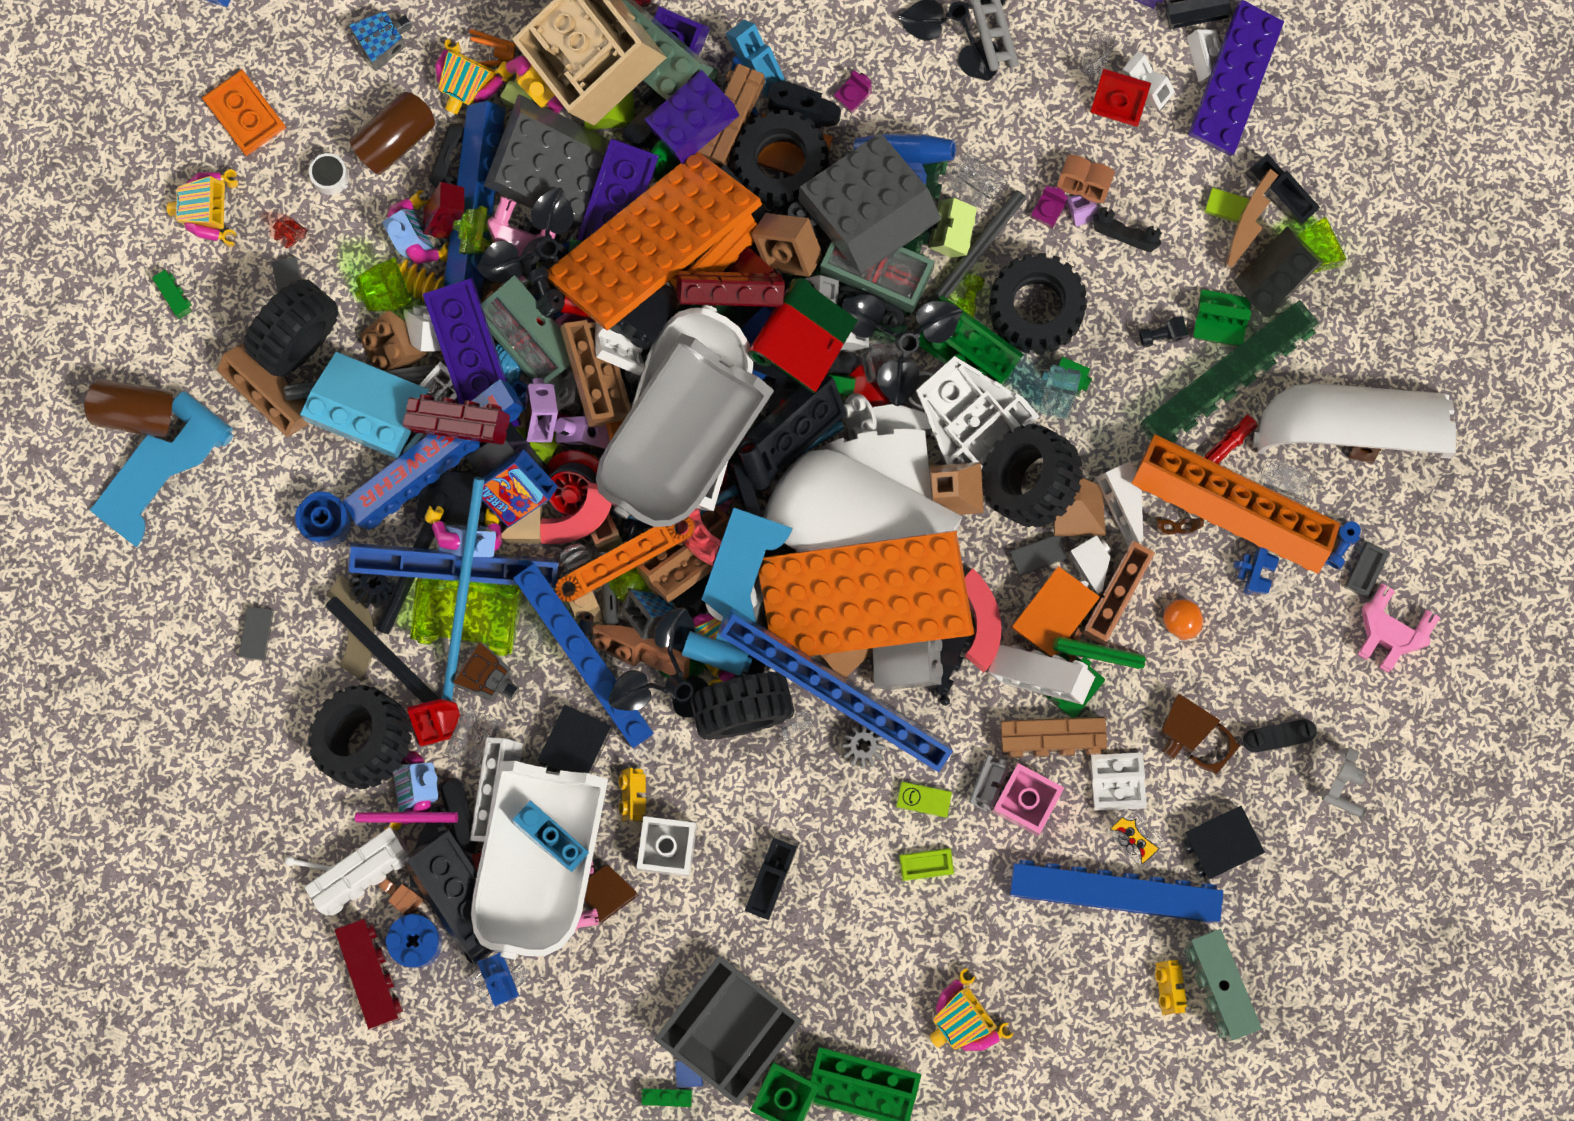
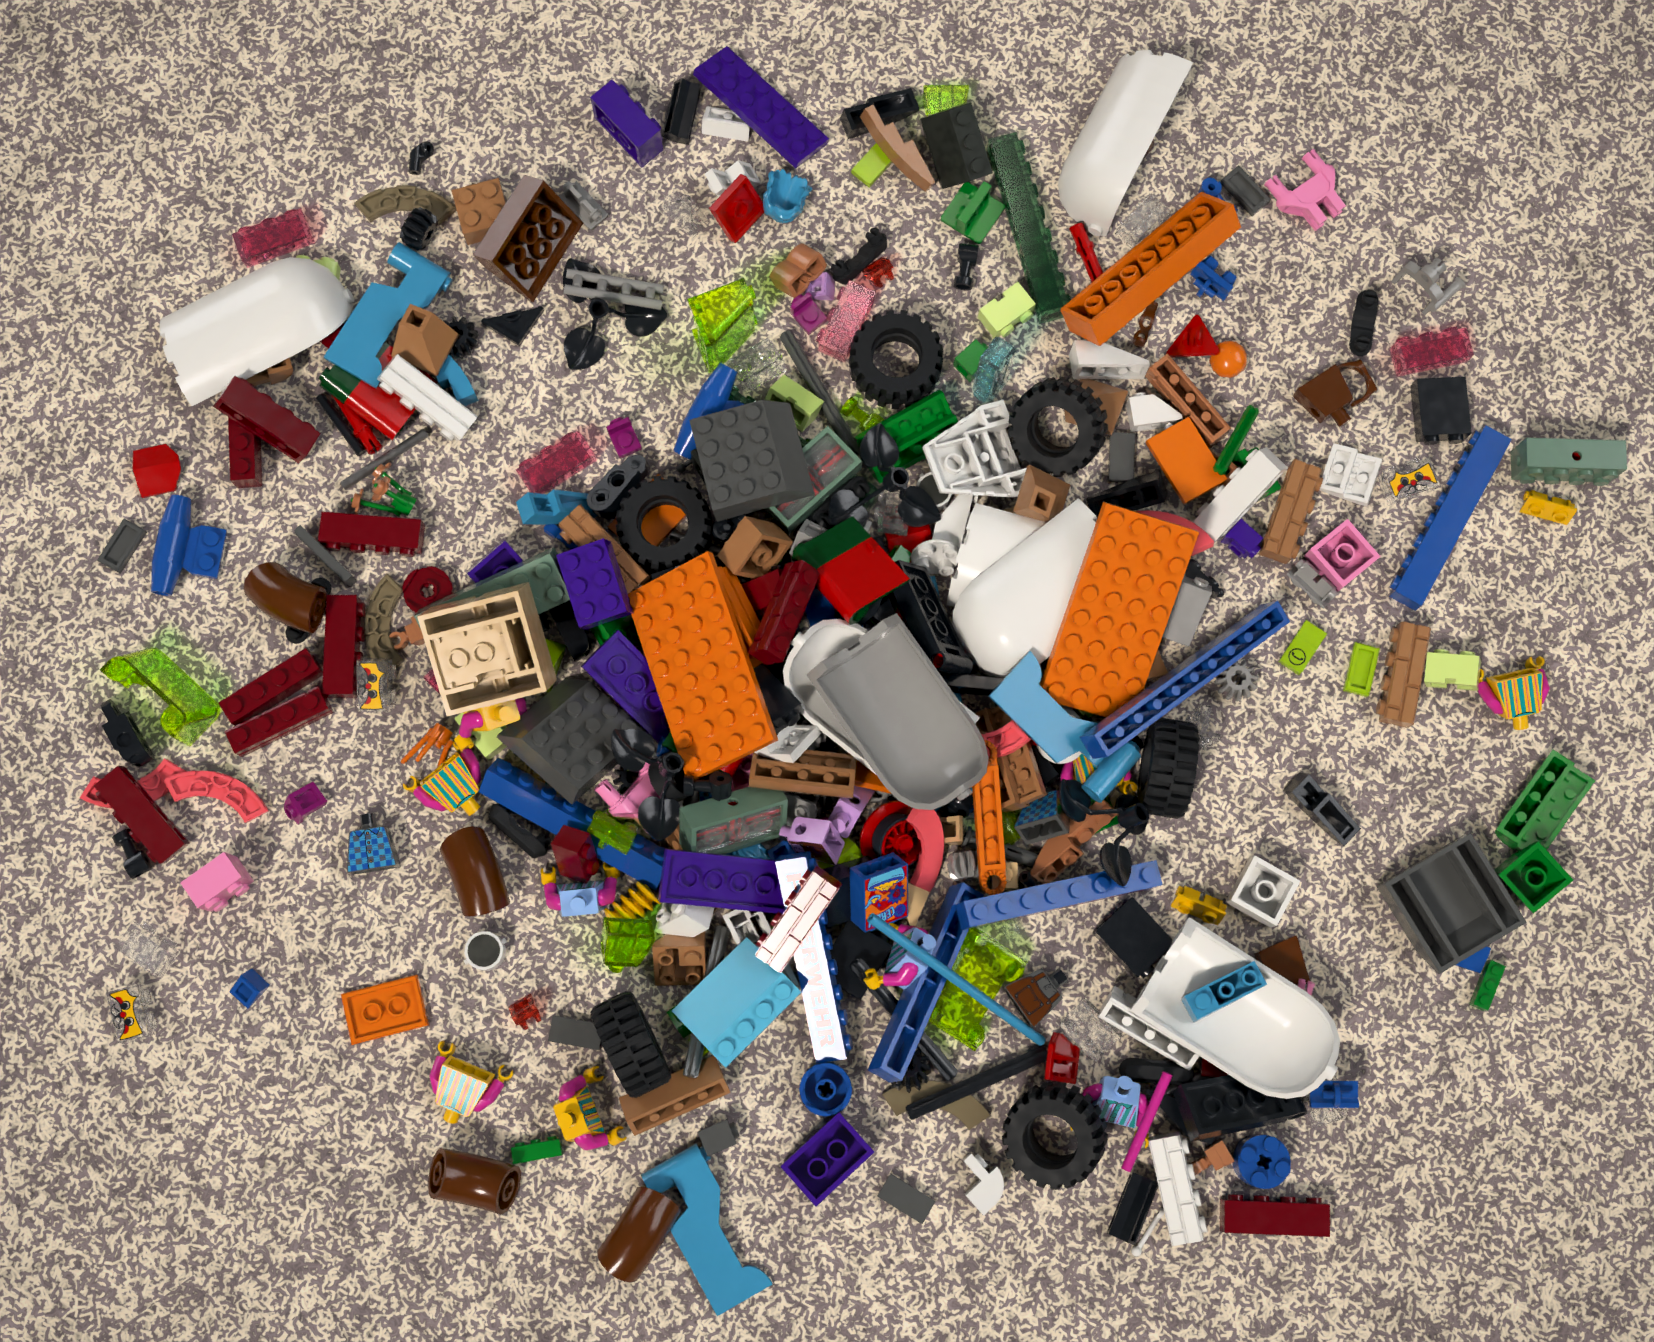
camera: 75 degrees left, 0 degrees up
none -> reddish brown brick [428,1148,521,1215]
none -> clear pink brick [516,430,597,494]
none -> torso [553,1066,627,1150]
none -> clear neon green windscreen [687,278,758,373]
none -> dark grey brick [698,1119,740,1156]
none -> dark azure hair [763,169,812,224]
none -> dark purple brick [780,1112,874,1207]
none -> clear pink brick [816,280,876,363]
none -> clear red tile [862,257,894,288]
none -> white brick [962,1153,1004,1216]
none -> yellowish green brick [977,282,1036,339]
none -> black slope [1086,470,1168,518]
none -> black piece [1107,1172,1158,1245]
none -> red piece [1166,315,1220,358]
none -> dark purple window [1221,519,1263,559]
none -> medium nougat brick [1376,622,1431,728]
none -> clear pink brick [1389,327,1474,377]
none -> yellowish green brick [1424,649,1481,691]

